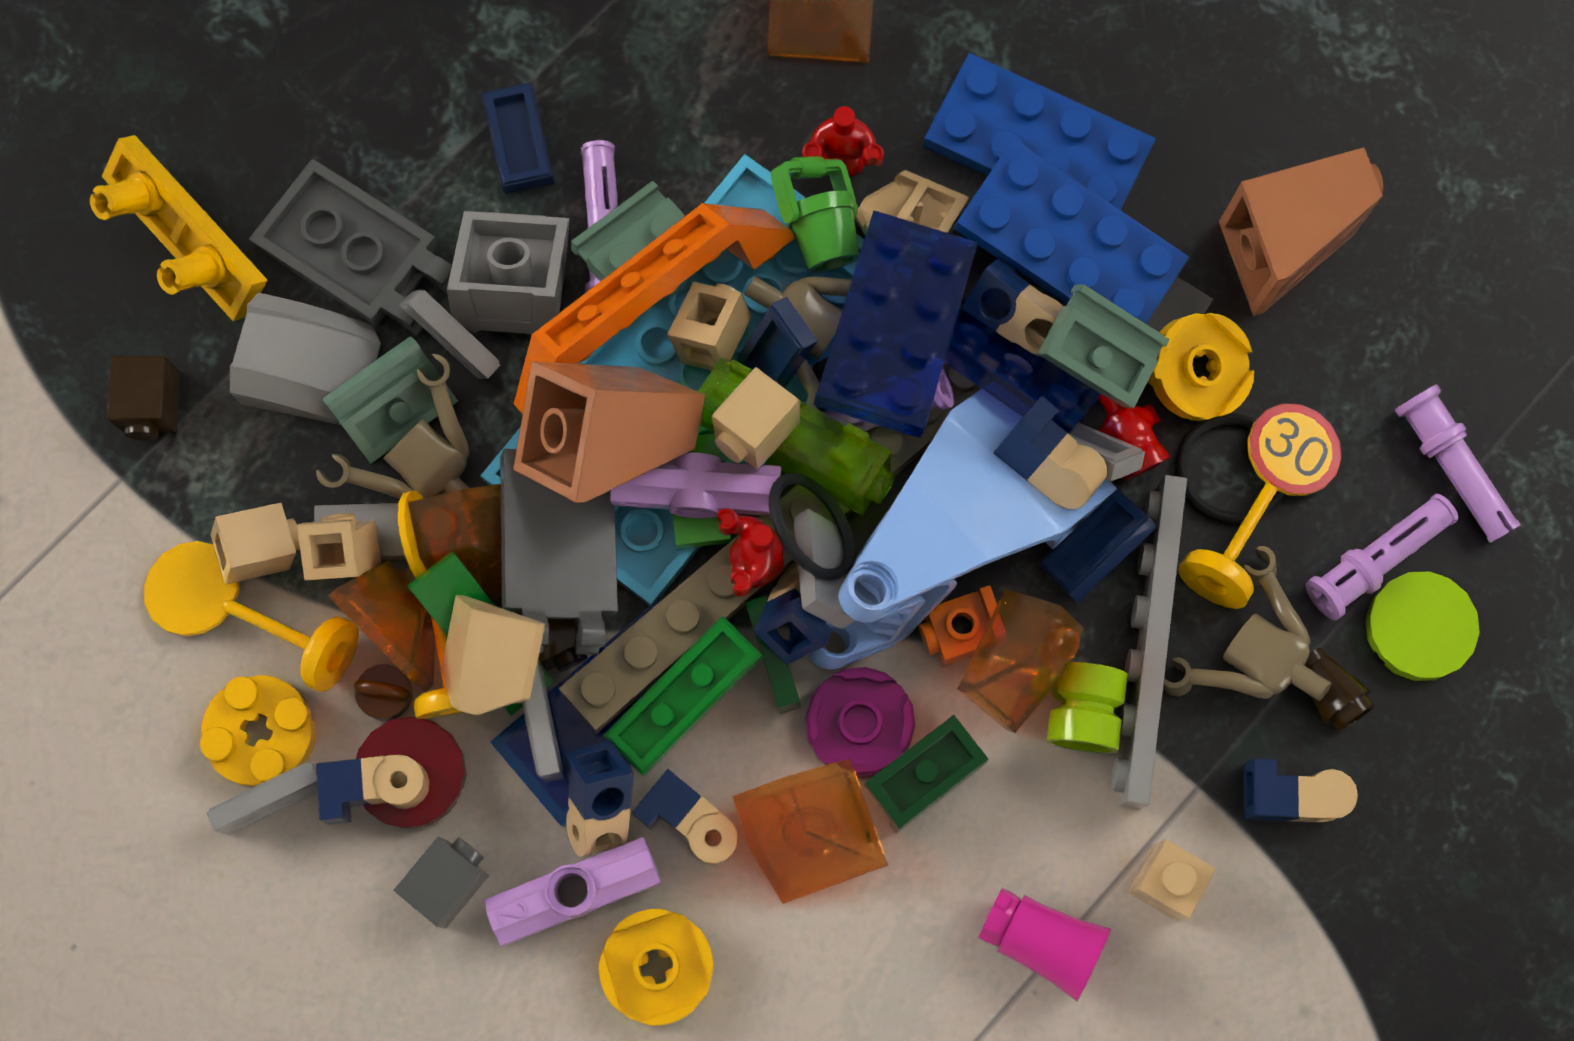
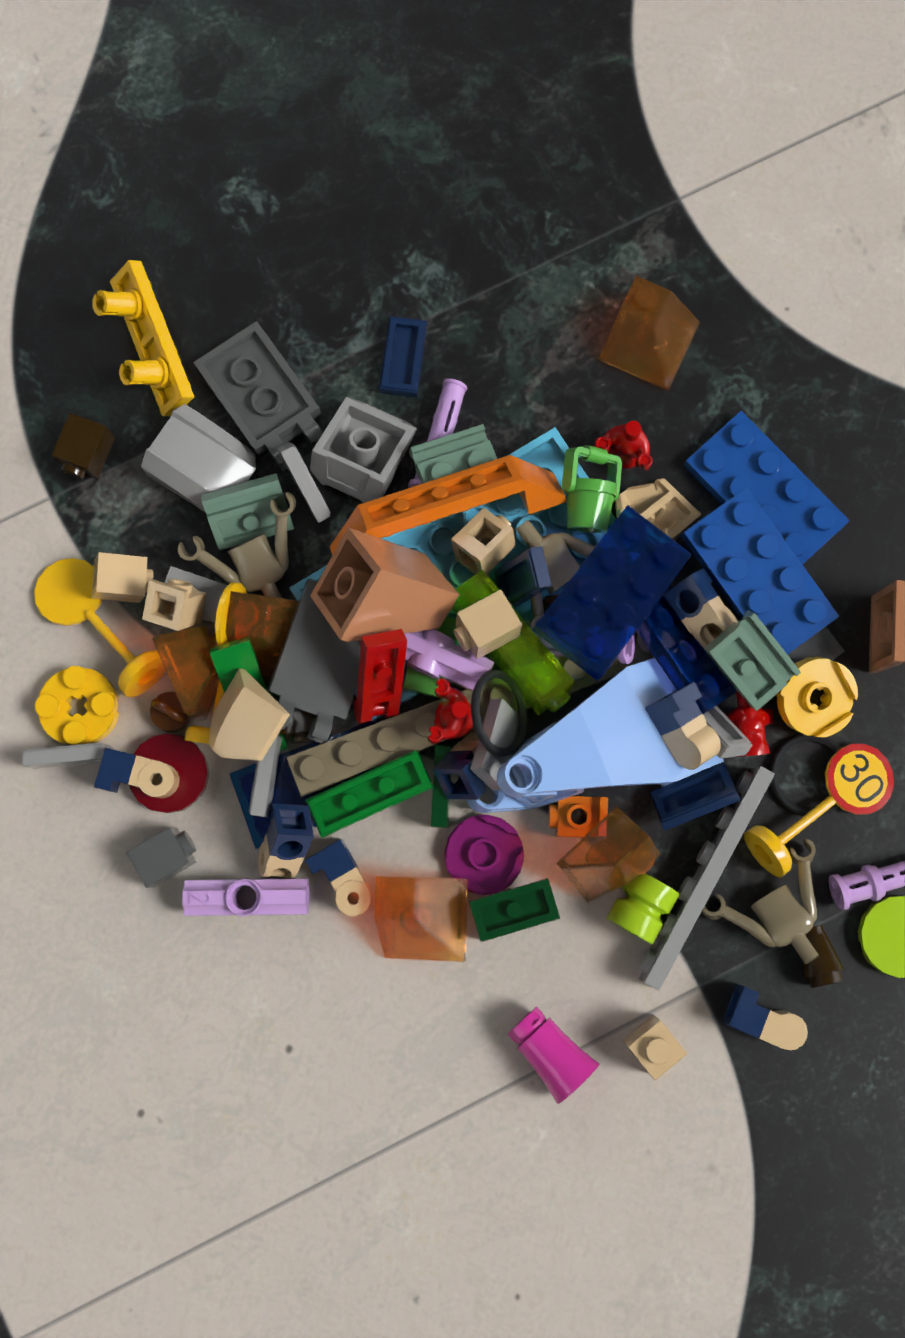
camera: 20 degrees right, 5 degrees up
yellow plate [599,909,714,1025] -> none
none -> red plate [353,629,407,724]

